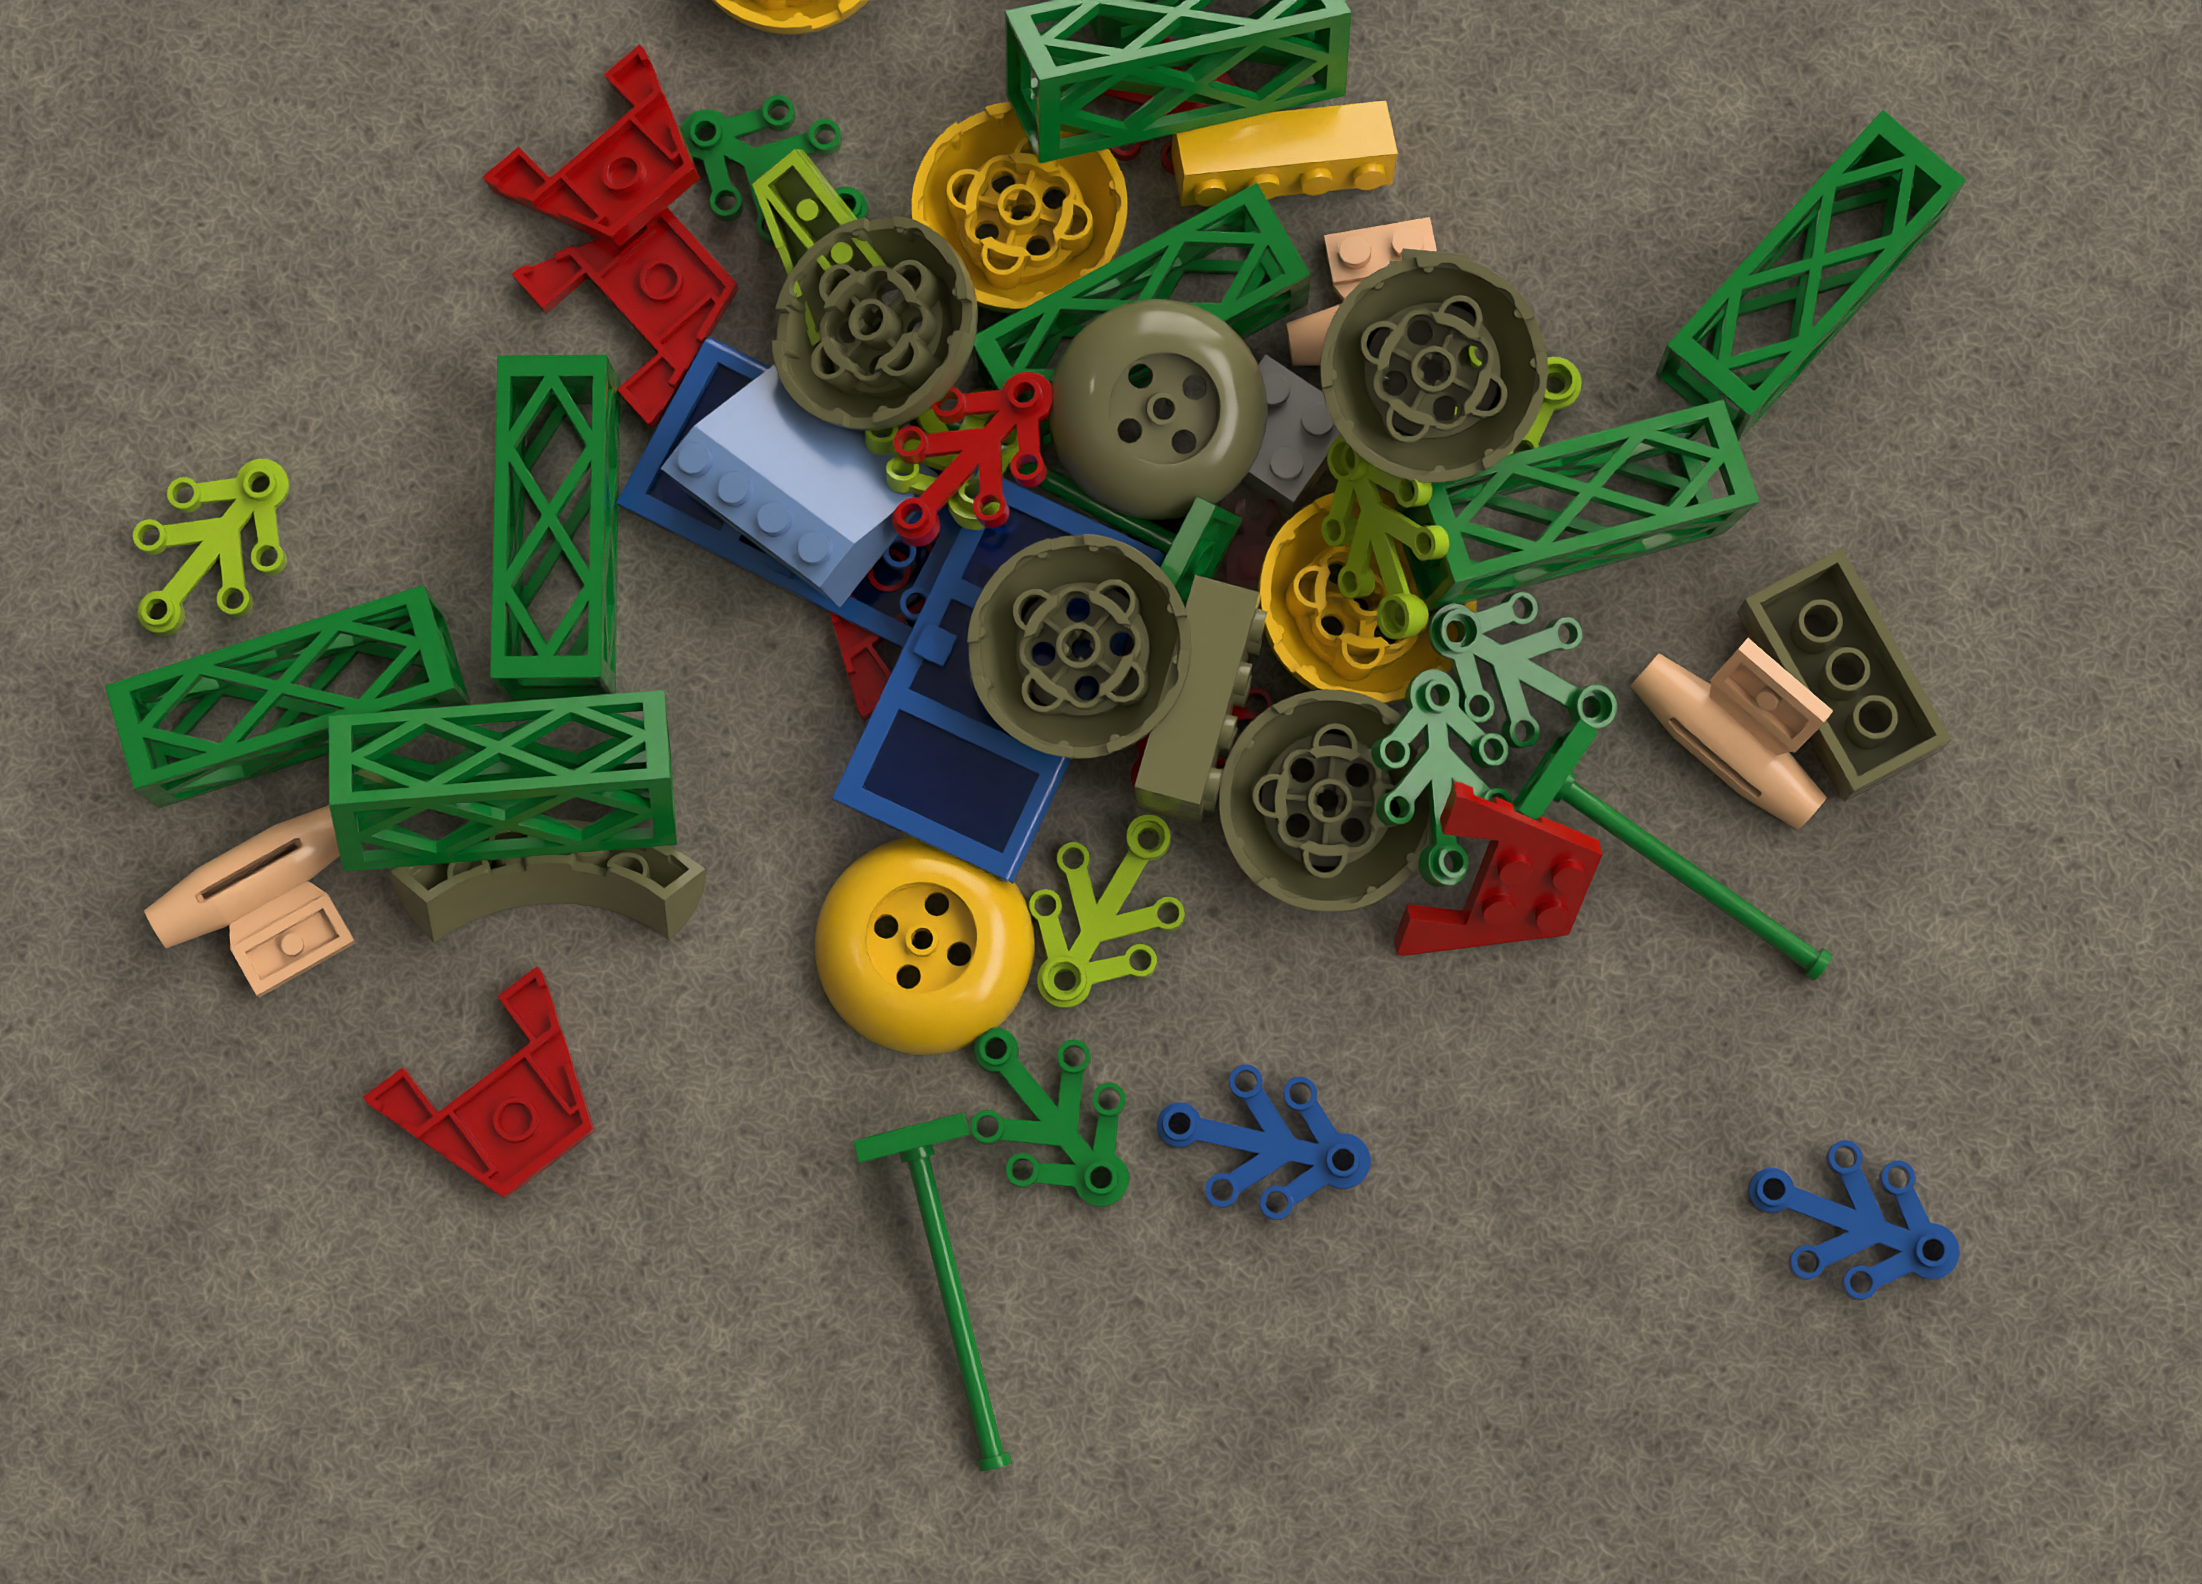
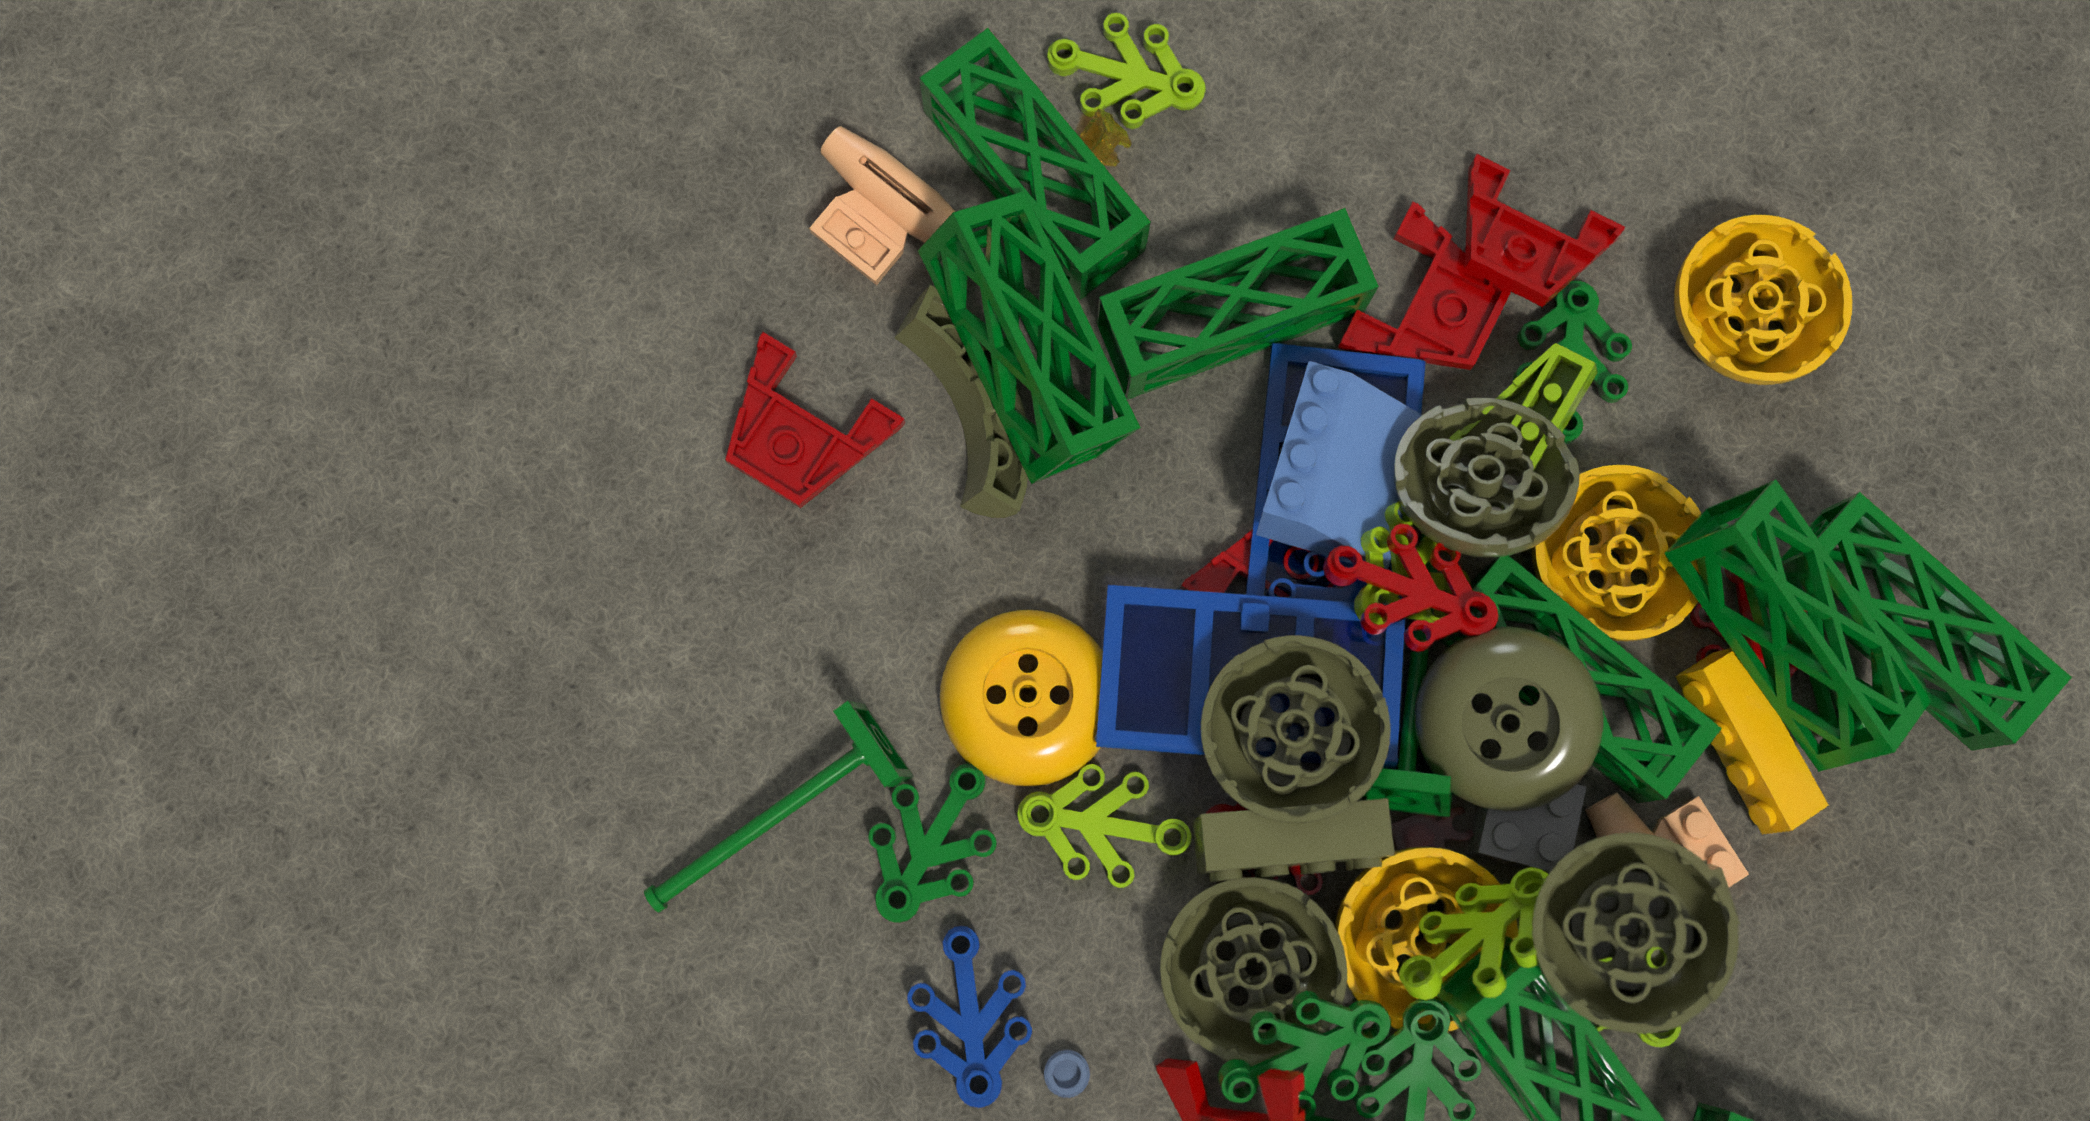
camera: 60 degrees right, 0 degrees up
none -> sand blue tile [1044,1049,1090,1098]
none -> clear yellow tile [1079,108,1132,167]

